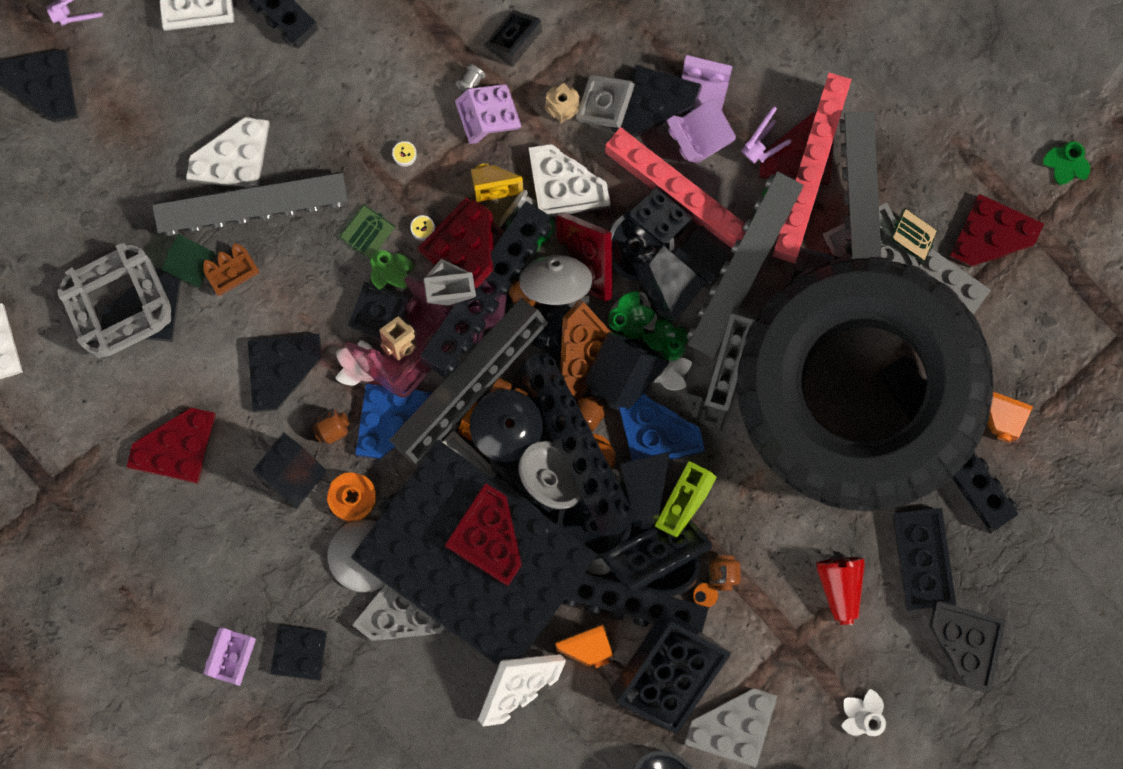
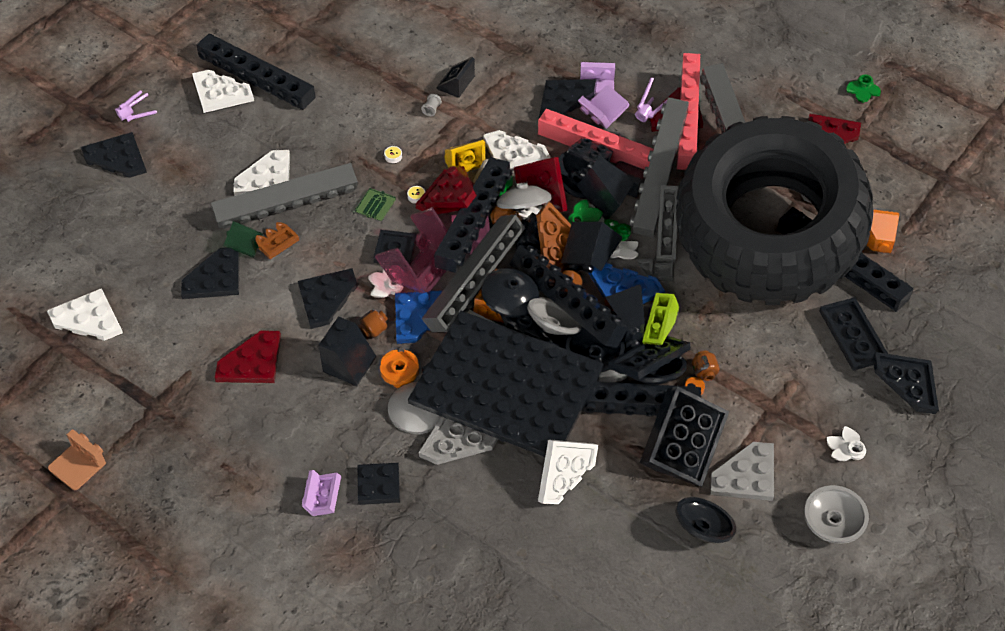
camera: 10 degrees left, 25 degrees down
light grey plate [58,243,171,358] -> none
bright green plate [370,250,415,290] -> none
tan brick [379,316,417,361] -> none
light grey slope [424,259,476,306] -> none
dark red plate [445,483,522,586] -> none
lavender bracket [455,85,521,144] -> none
tan brick [545,83,580,123] -> none
orange slope [556,625,613,668] -> none
light grey plate [576,75,634,128] -> none
red cone [816,556,865,625] -> none

